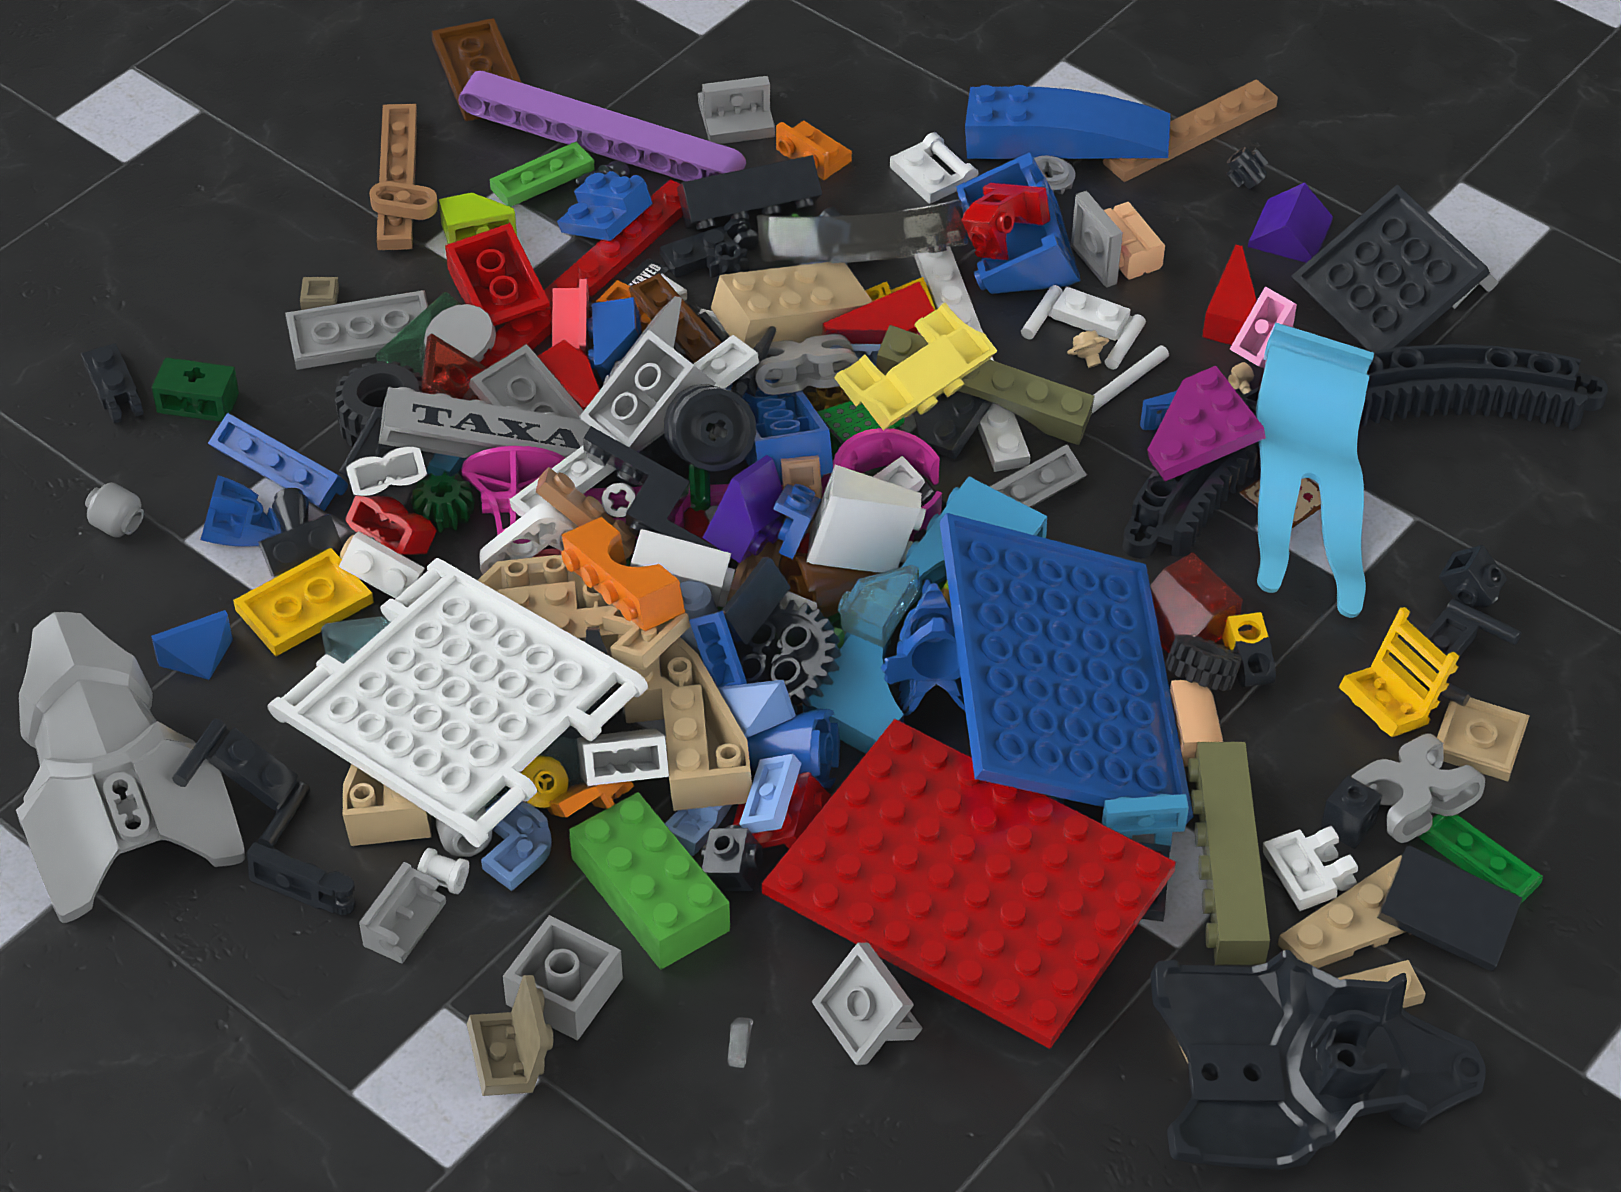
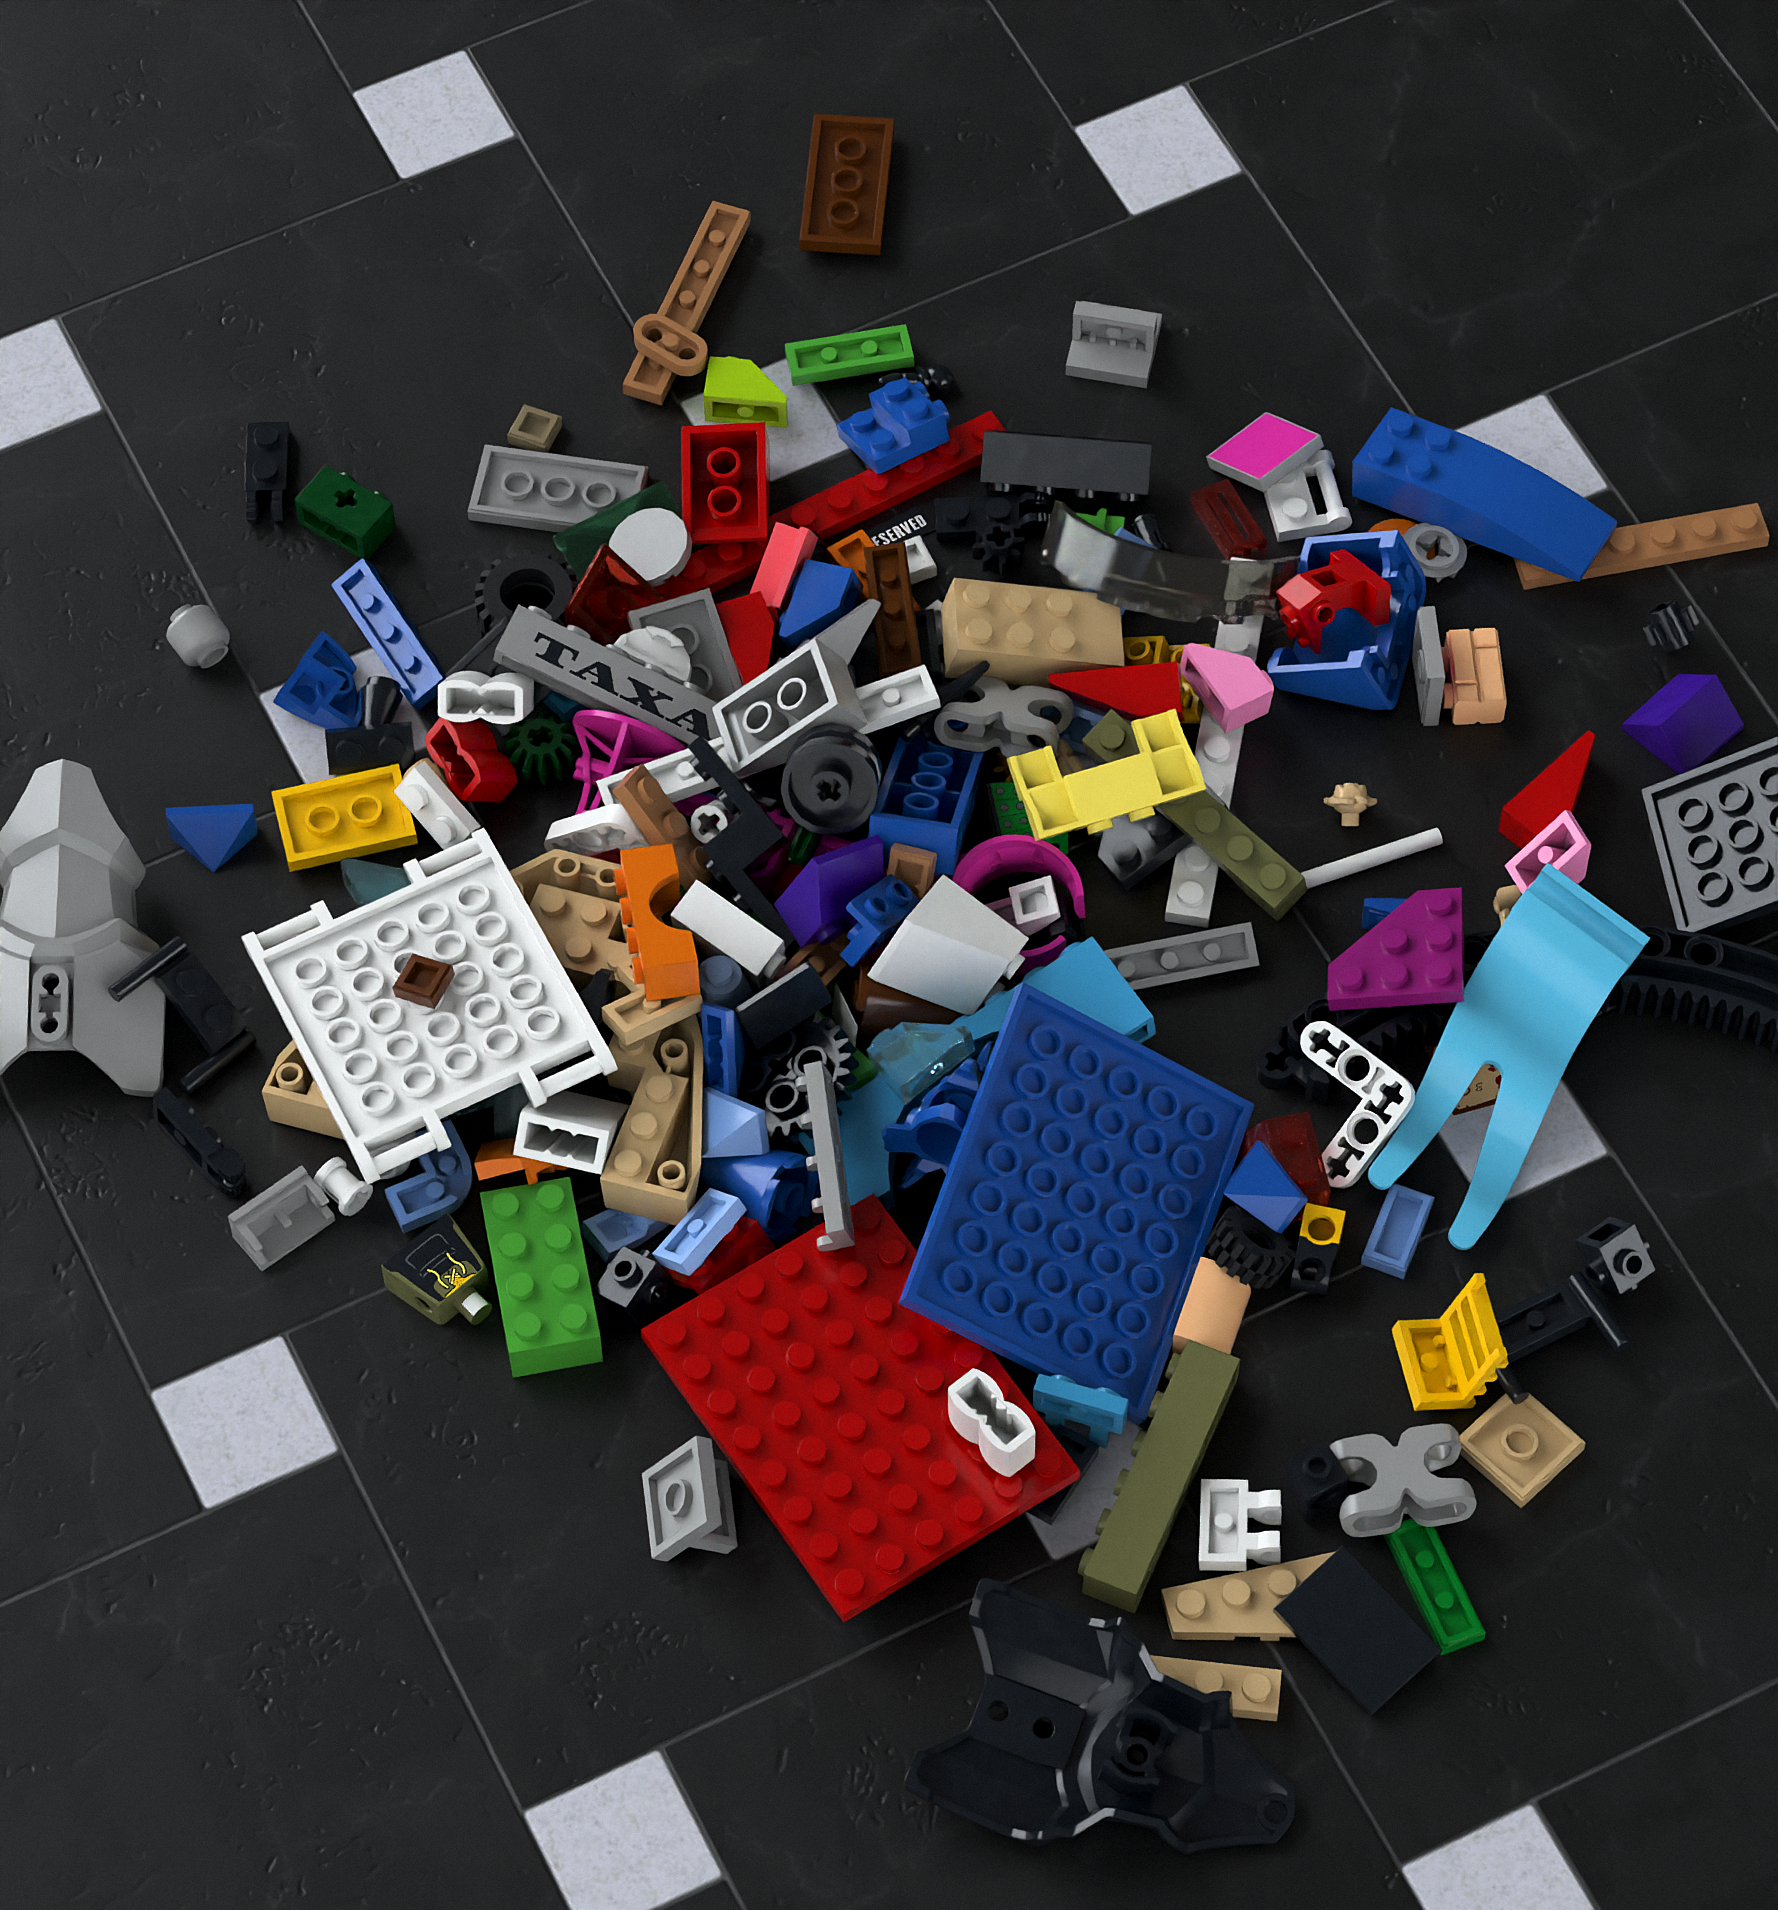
camera: 25 degrees right, 10 degrees up
medium lavender beam [458,71,746,181] -> none
dark tan bracket [467,975,553,1096] -> none
light grey brick [503,915,623,1041] -> none
yellow head [520,756,569,808] -> none
clear tile [727,1017,753,1068] -> none
orange bracket [776,121,852,180] -> none
white plate [1021,285,1146,370] -> none
none -> torso [381,1213,492,1325]
none -> reddish brown tile [392,953,455,1009]
none -> white tile [614,626,692,685]
none -> light grey hinge [795,1061,855,1251]
none -> white brick [948,1368,1035,1477]
none -> bright pink slope [1180,643,1274,733]
none -> clear red tile [1190,478,1267,563]
none -> dark pink tile [1206,412,1324,492]
none -> blue slope [1223,1140,1308,1234]
none -> white beam [1300,1021,1415,1189]
none -> medium blue tile [1361,1183,1435,1279]

